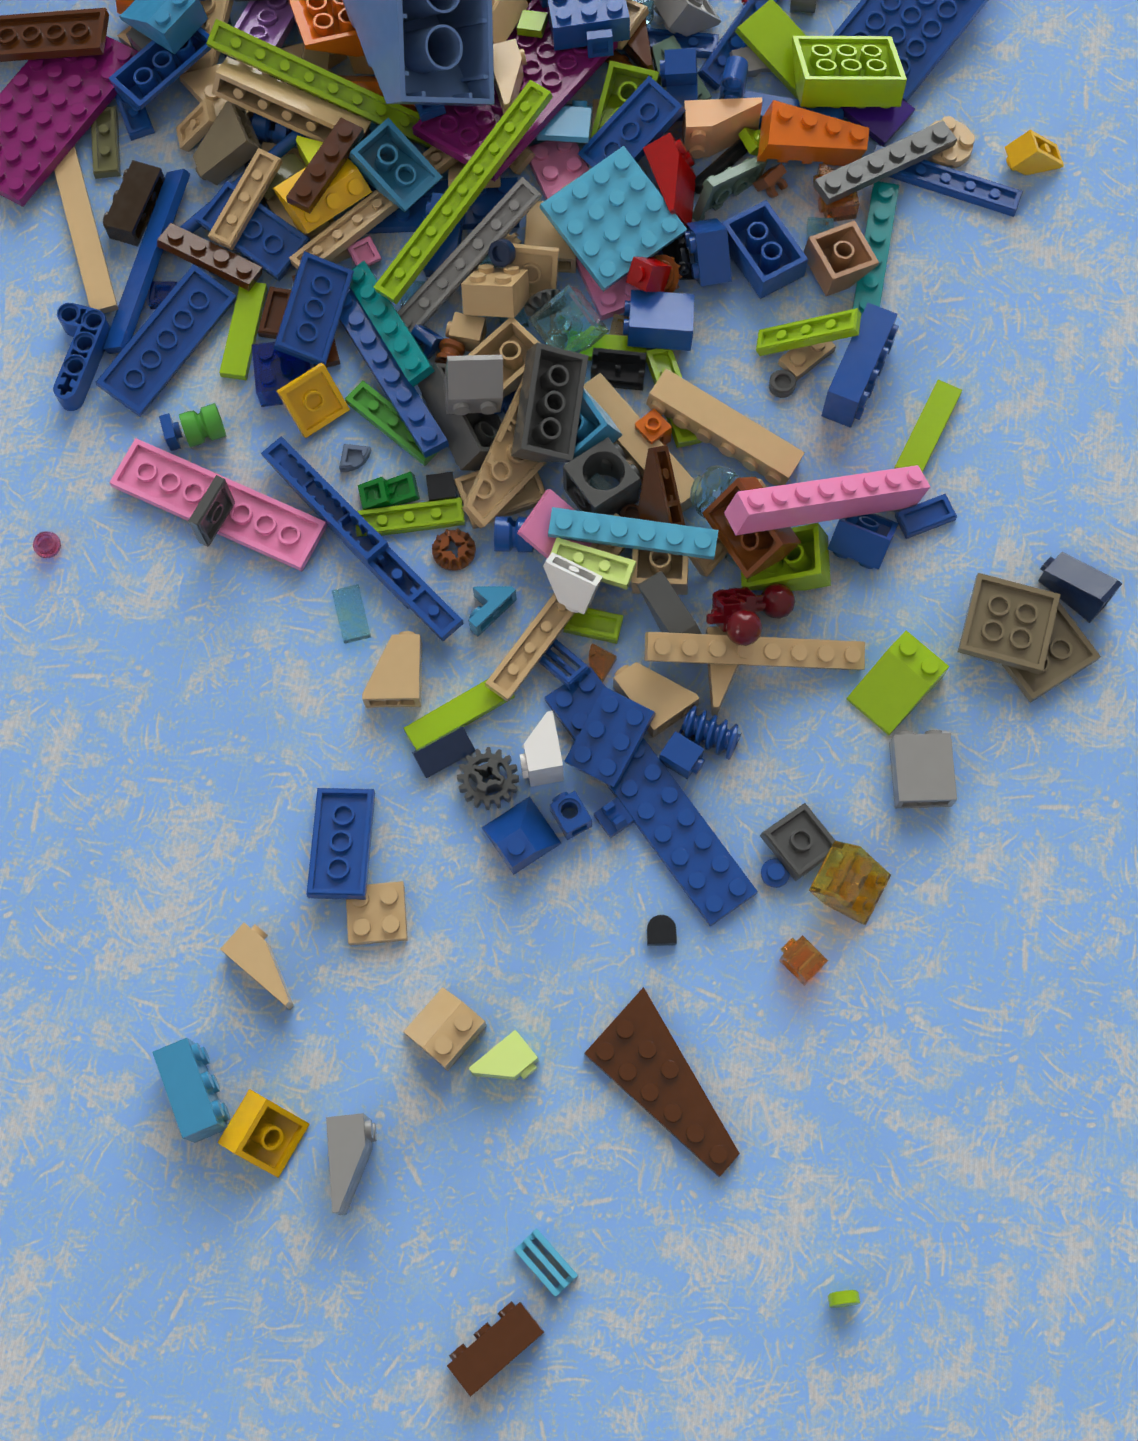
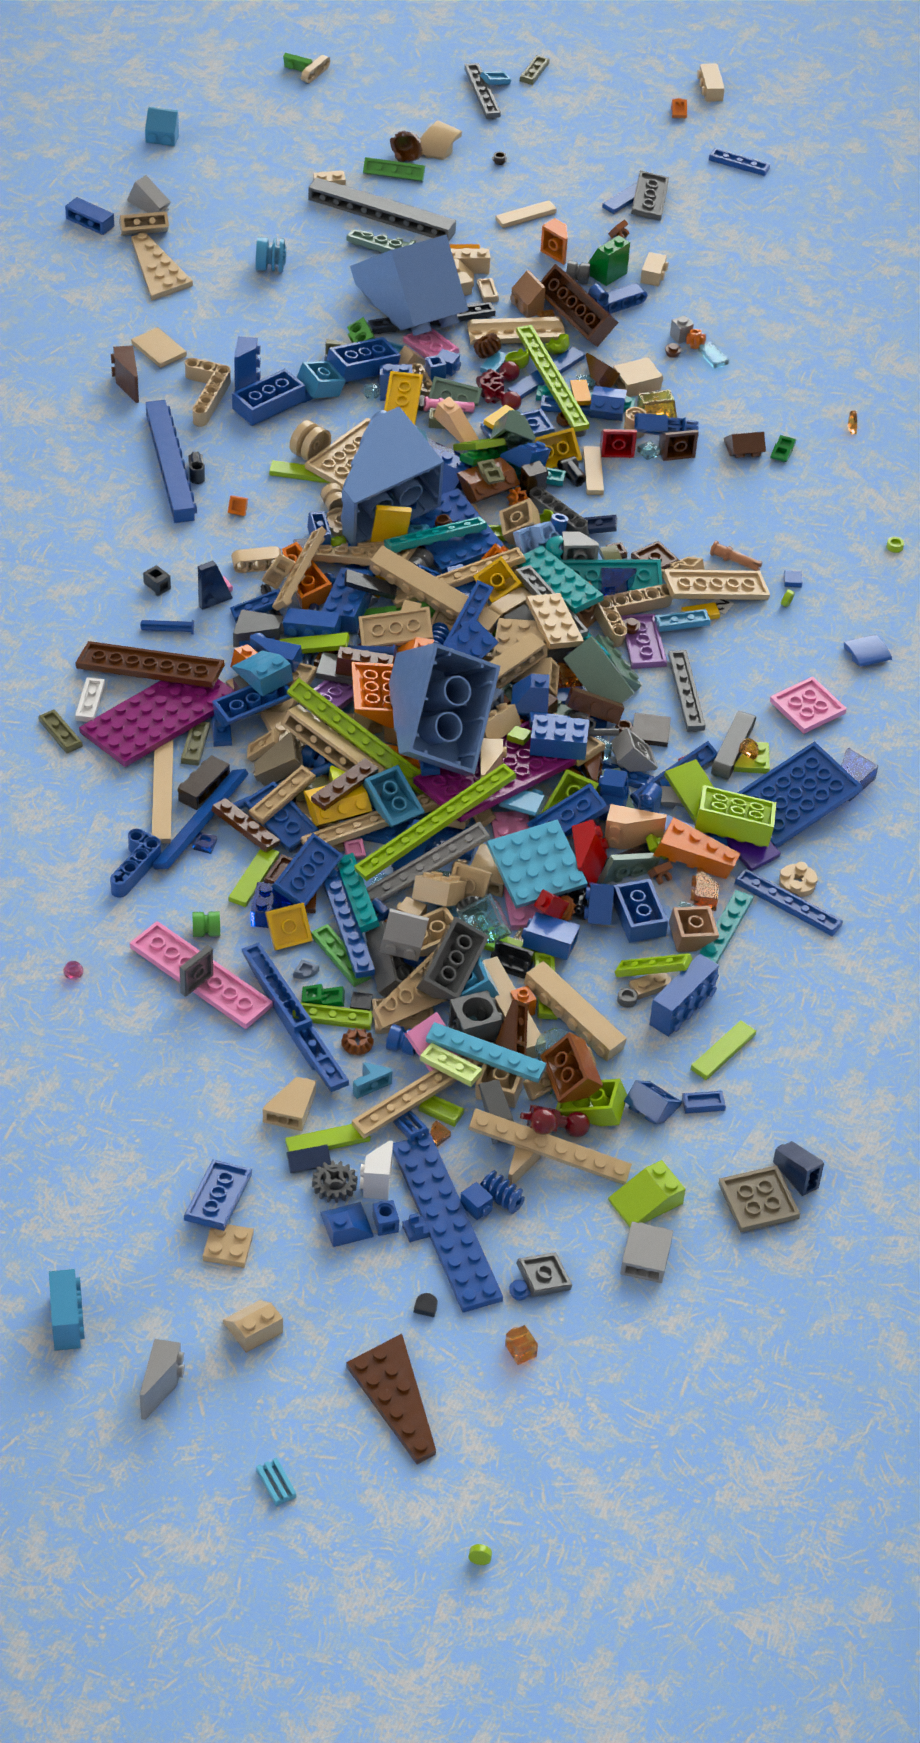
camera: 10 degrees right, 25 degrees down
blue plate [96,264,236,417] -> none
blue plate [159,413,183,451] -> none
yellow slope [217,1089,310,1178] -> none
tan slope [220,923,294,1010] -> none
clear light blue tile [332,584,371,644] -> none
reddish brown brick [447,1301,544,1397] -> none
yellowish green slope [469,1030,539,1080] -> none
dark blue tile [488,239,516,267] -> none
white slope [543,552,603,615] -> none
blue plate [564,686,656,789] -> none
blue plate [586,29,614,58] -> none
tan slope [613,662,700,738] -> none
bright pink brick [724,465,930,535] -> none
clear yellow slope [809,841,891,925] -> none
plate [813,120,957,205] -> none
dark tan plate [958,573,1061,674] -> none
yellow slope [1005,130,1064,175] -> none

